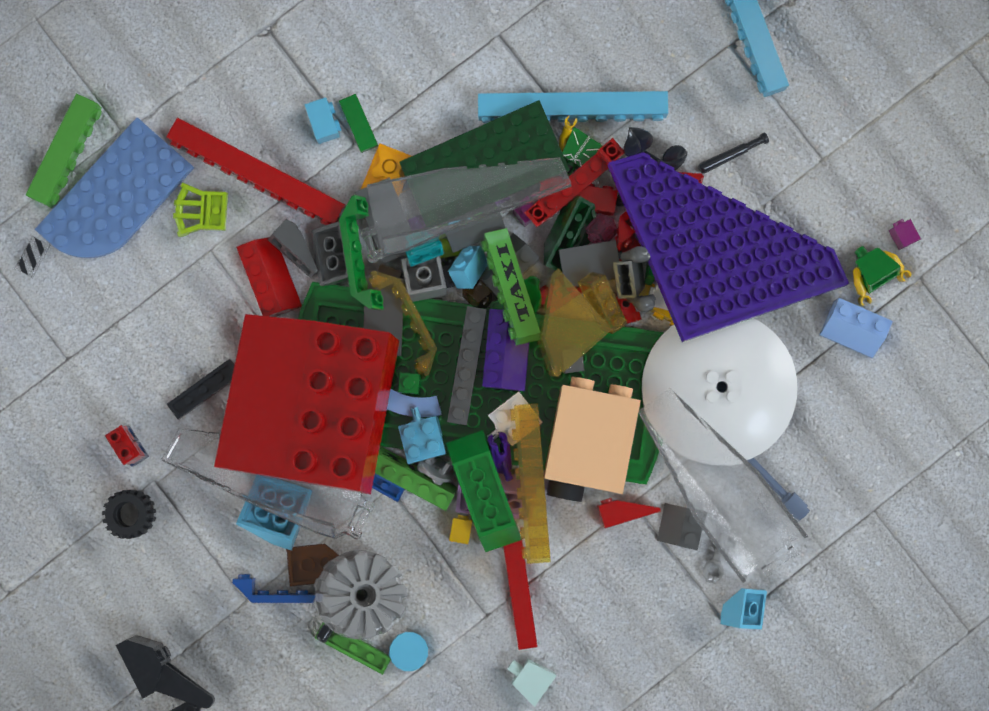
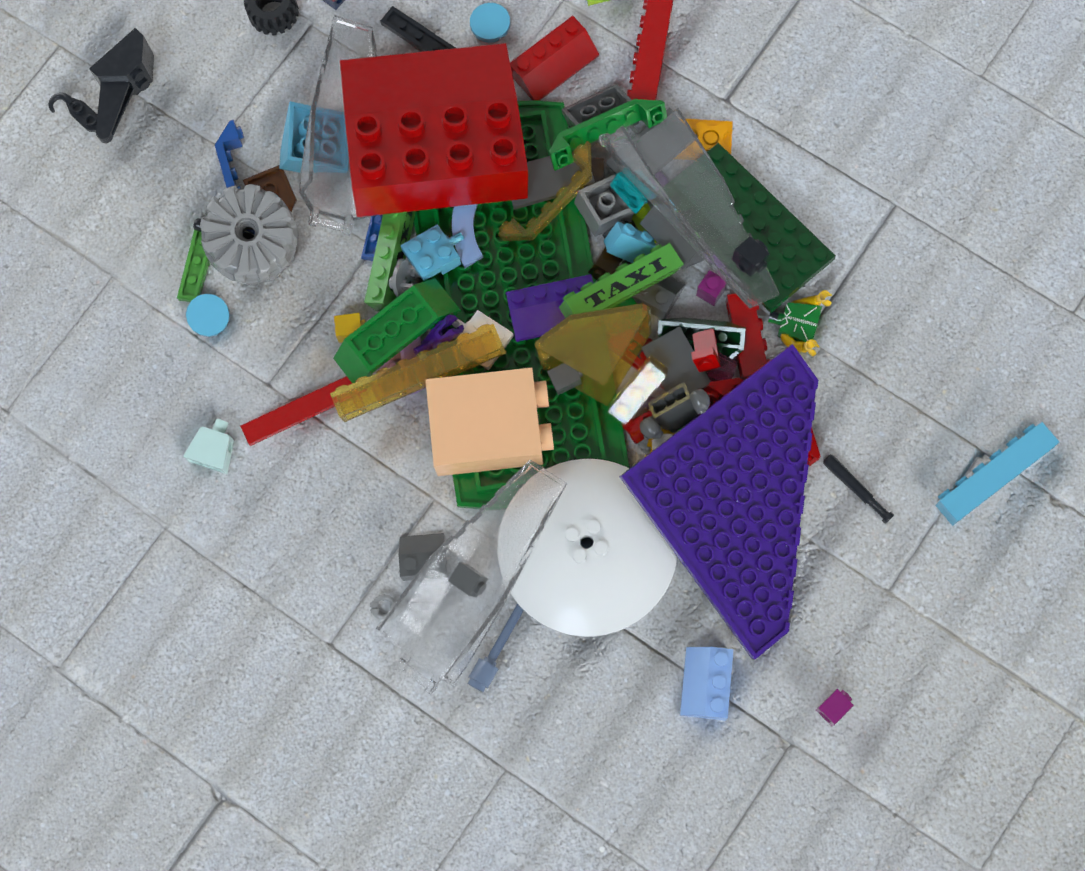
camera: 80 degrees right, 10 degrees down
dark grey slope [268,219,318,278] -> none
medium azure brick [304,97,341,144] -> none
green tile [339,94,378,153] -> none
green brick [398,373,421,395] -> none
dark grey brick [447,306,486,426] -> none
medium azure brick [478,91,668,123] -> none
red slope [524,138,624,227] -> none
black tyre [546,480,585,502] -> none
red slope [597,498,661,528] -> none
black plant [616,127,688,207] -> none
medium azure slope [720,588,767,629] -> none
green torso [853,246,911,306] -> none
none -> dark grey brick [448,562,488,598]
none -> medium azure tile [470,3,510,43]
none -> bracket [691,329,721,373]
none -> black brick [731,236,770,277]

